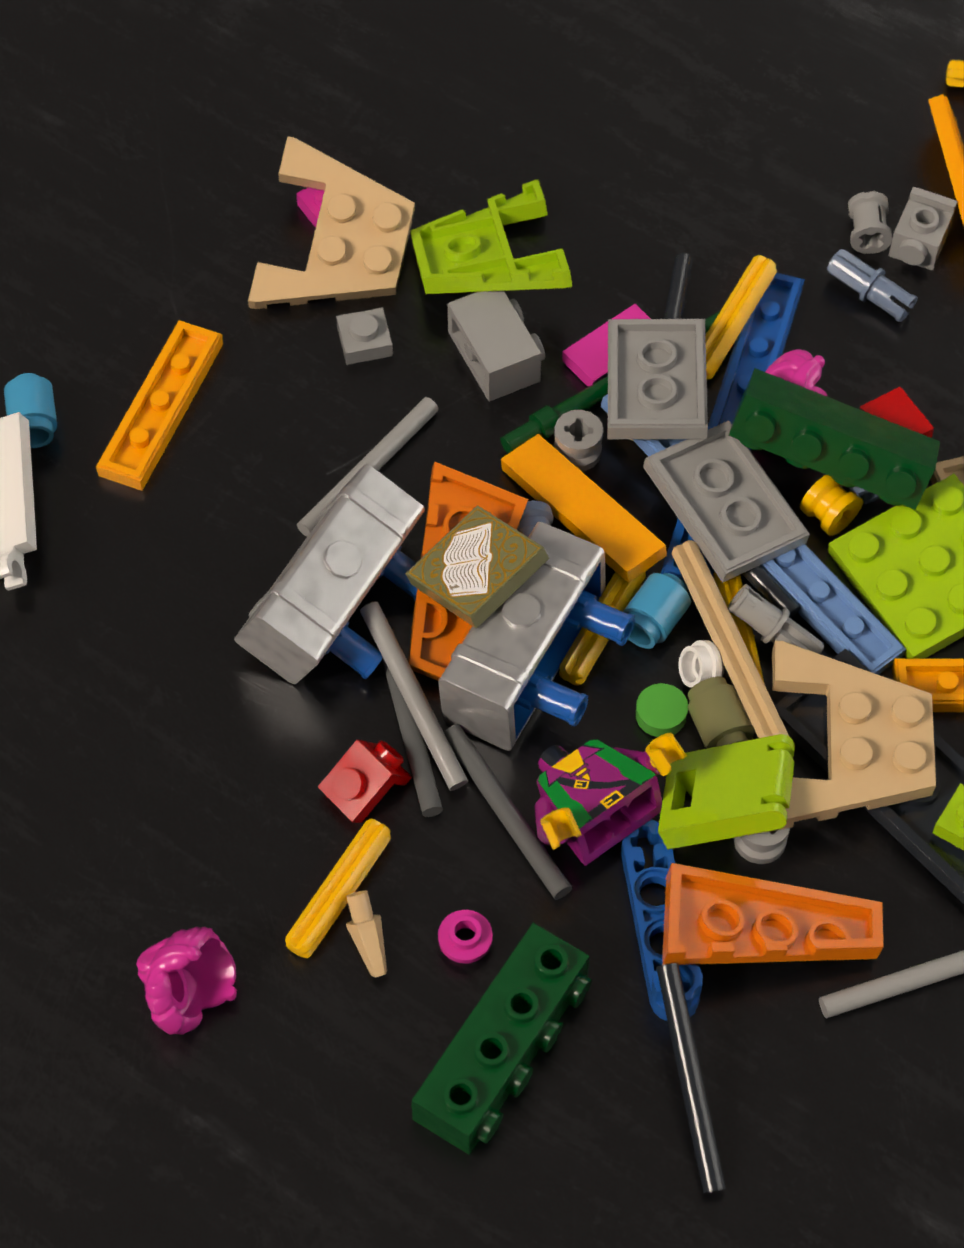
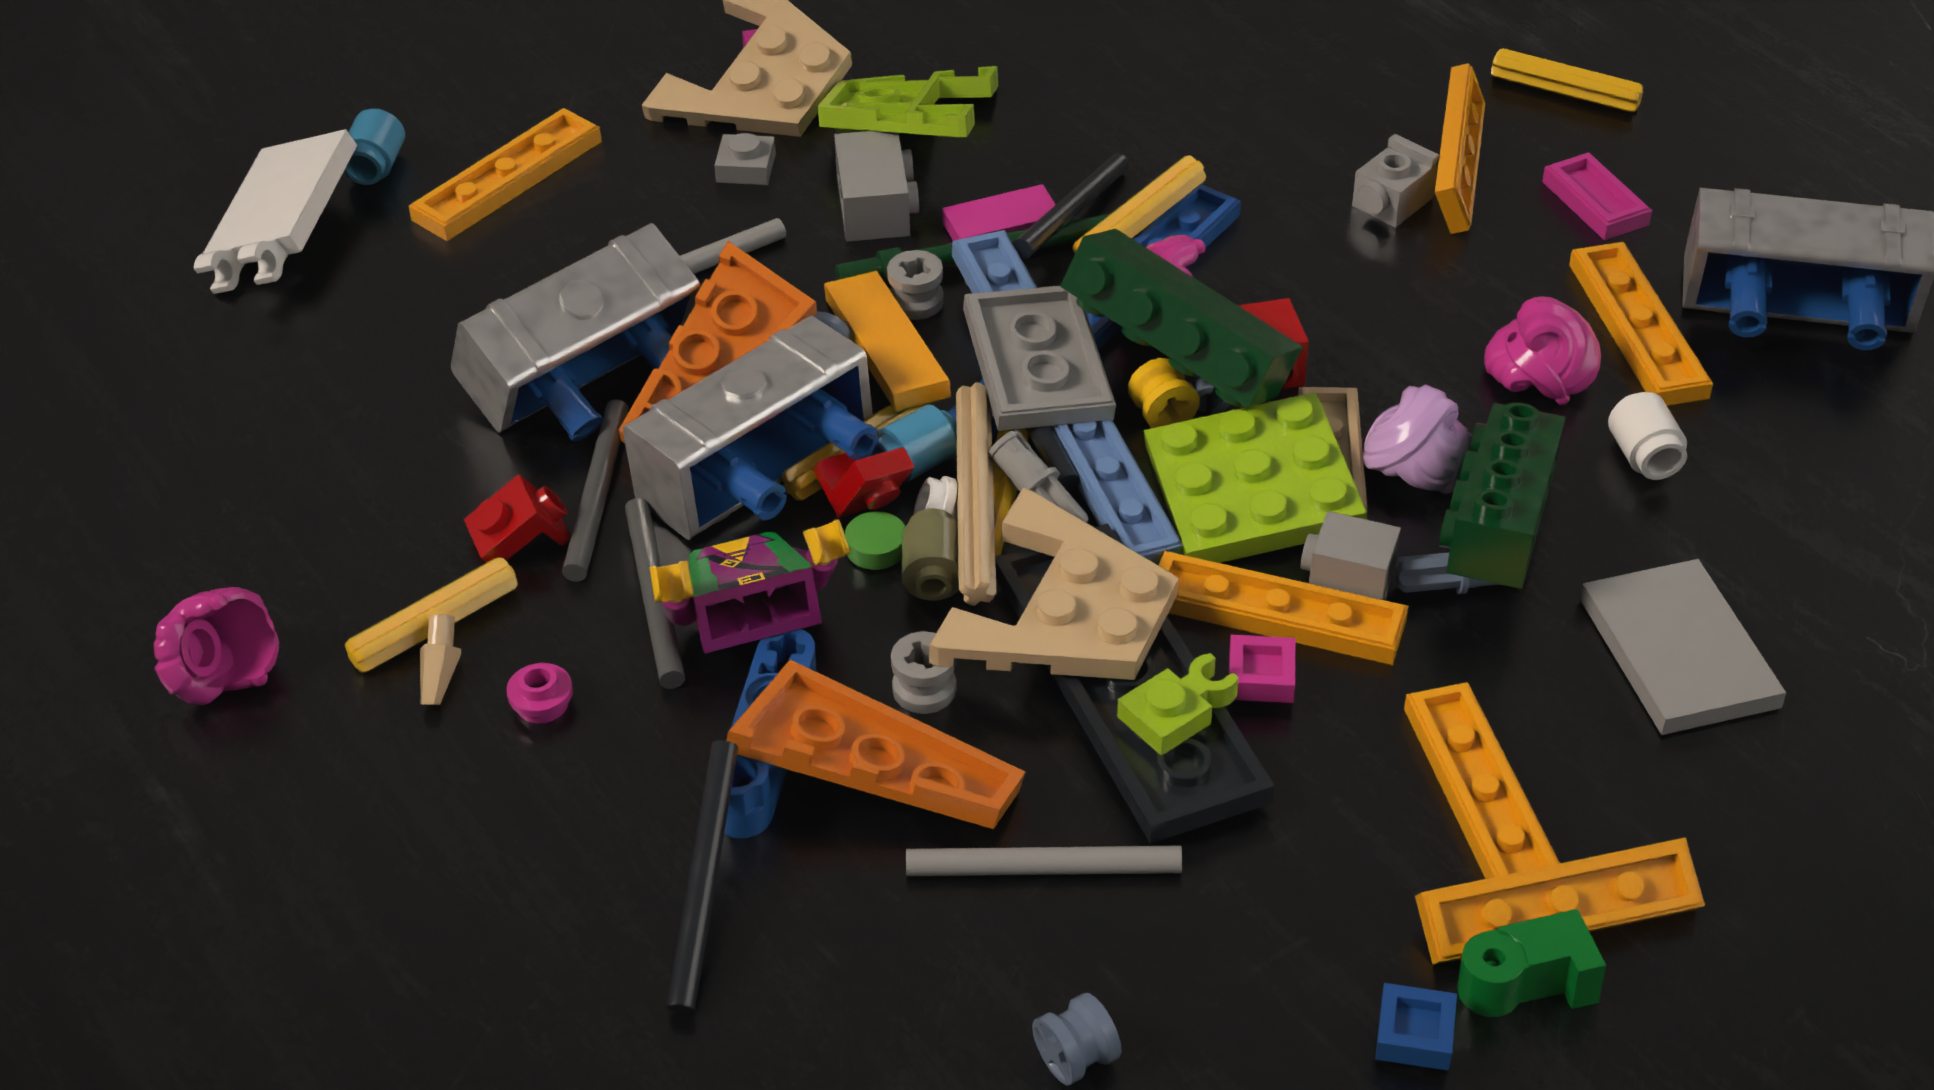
camera: 20 degrees right, 15 degrees down
light grey bar [360,602,468,791] -> none
tile [405,505,549,629] -> none
dark green brick [411,923,592,1155] -> none
light grey tile [608,319,708,439] -> none
lime container [658,734,795,850] -> none
sand blue axle [827,249,918,322] -> none
light grey bush [848,191,893,254] -> none
none -> red bracket [813,447,915,518]

